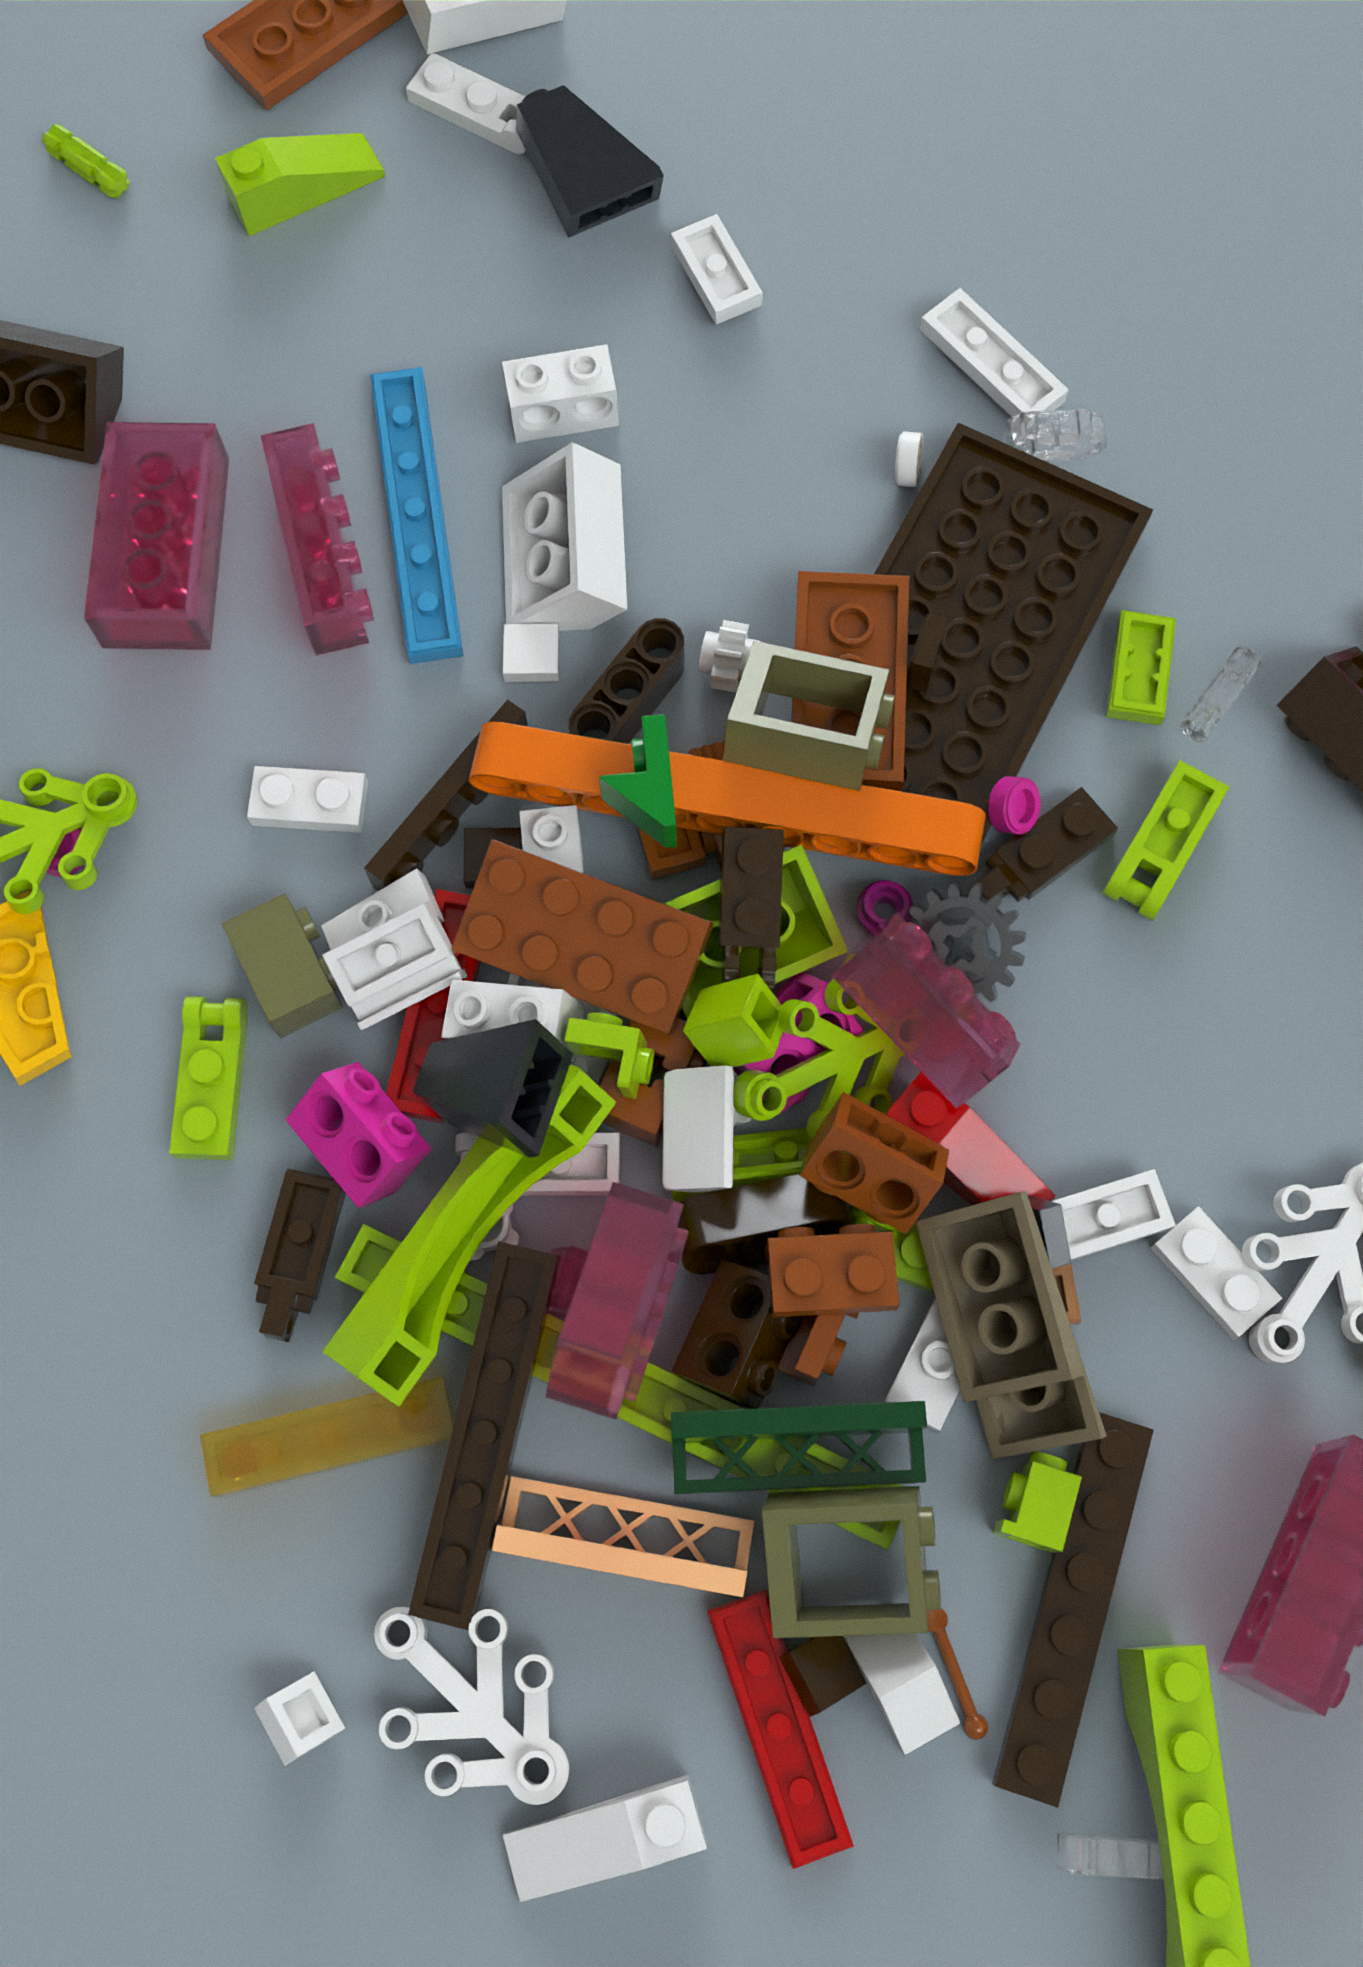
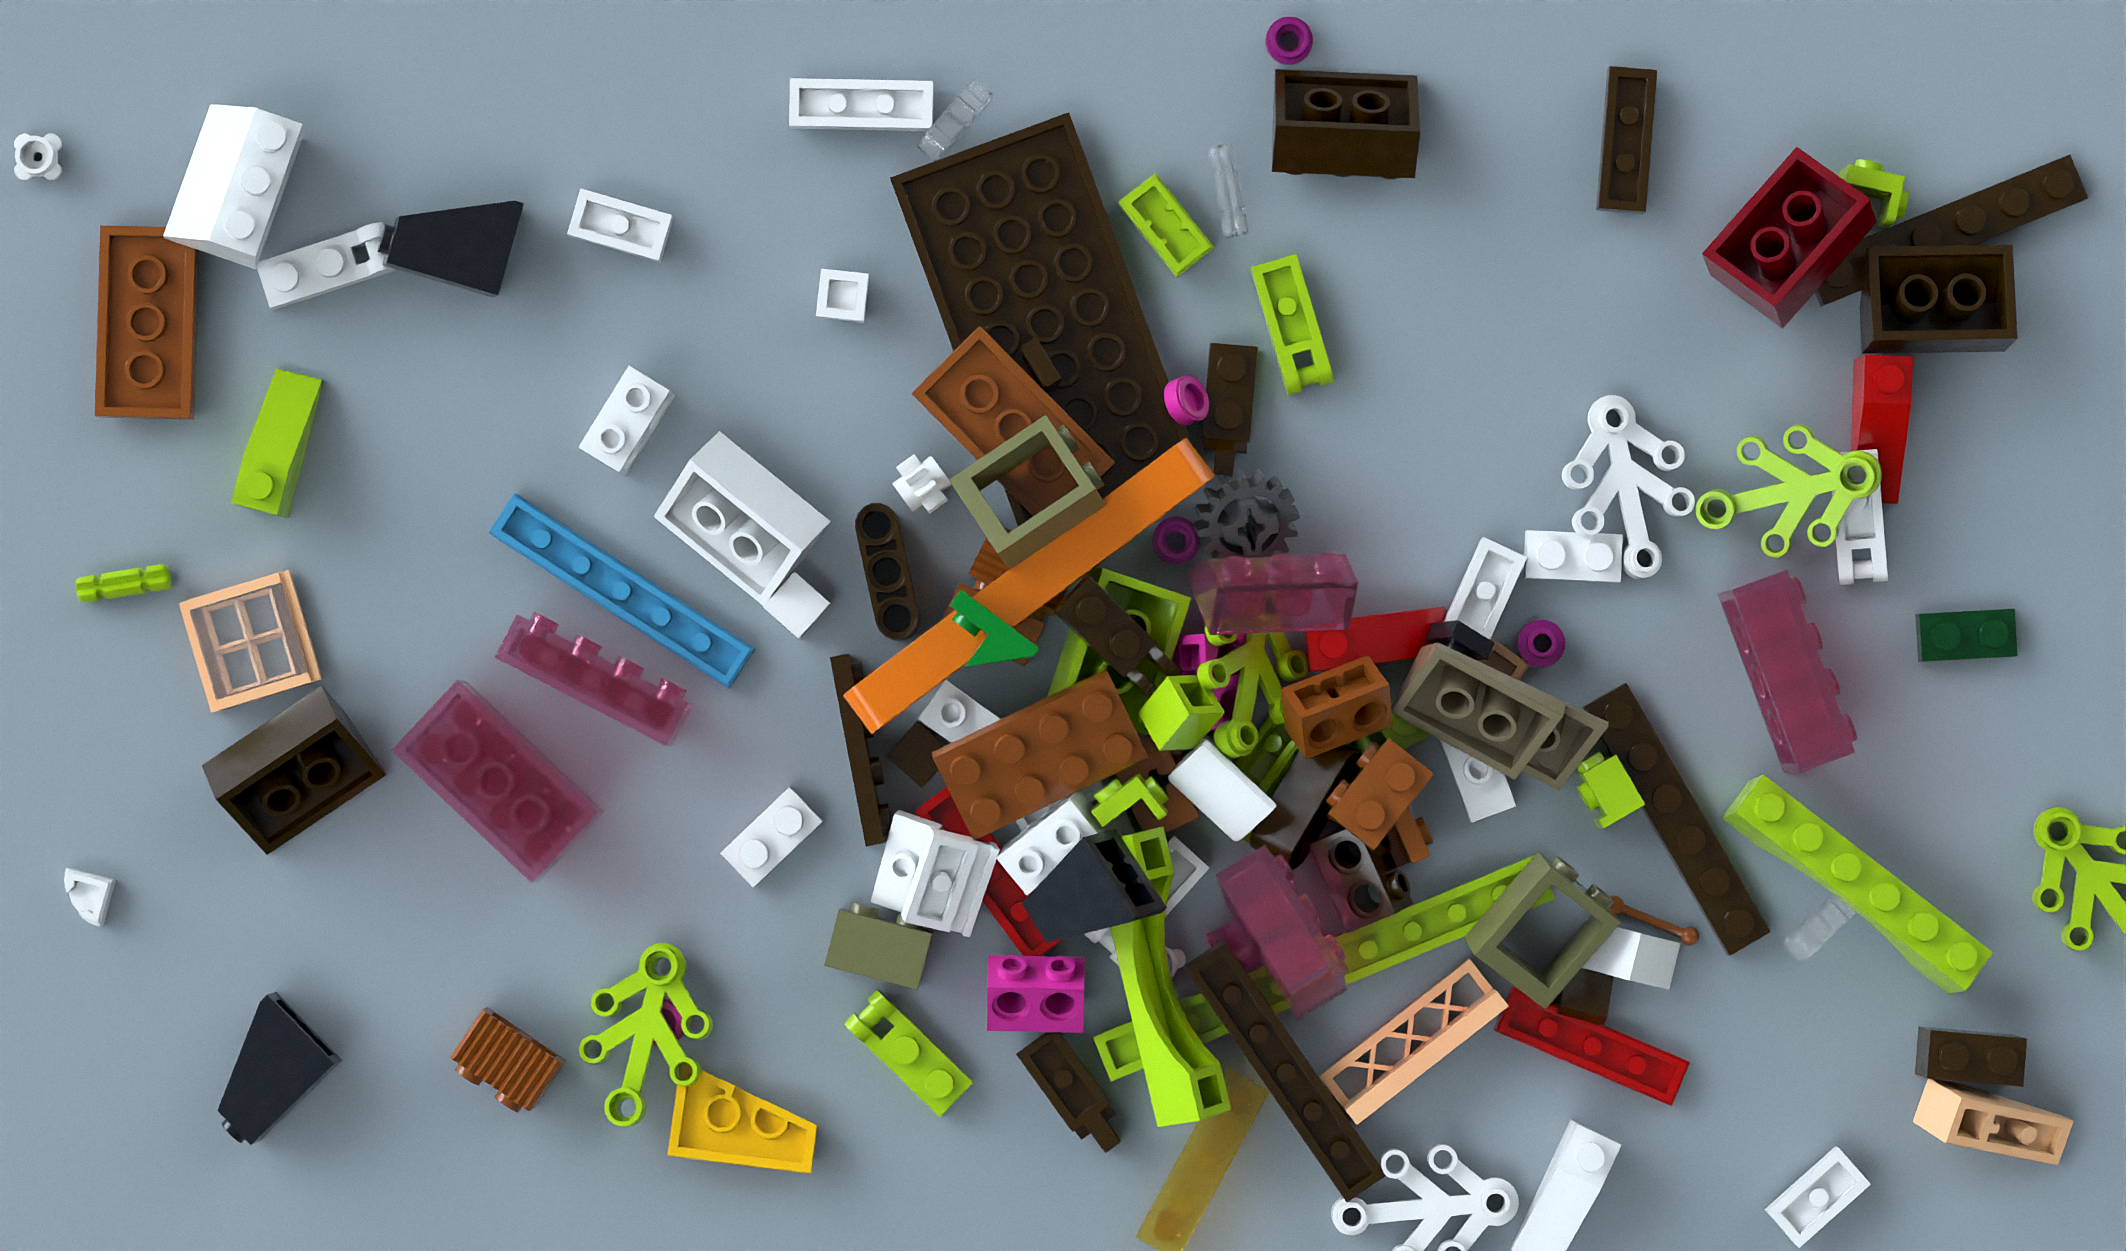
camera: 50 degrees left, 15 degrees up
dark green fence [671,1401,927,1495] -> none
white tile [895,431,923,487] -> none
none -> clear piece [179,570,323,713]
none -> white plate [816,269,869,323]
none -> magenta plate [1517,620,1565,667]

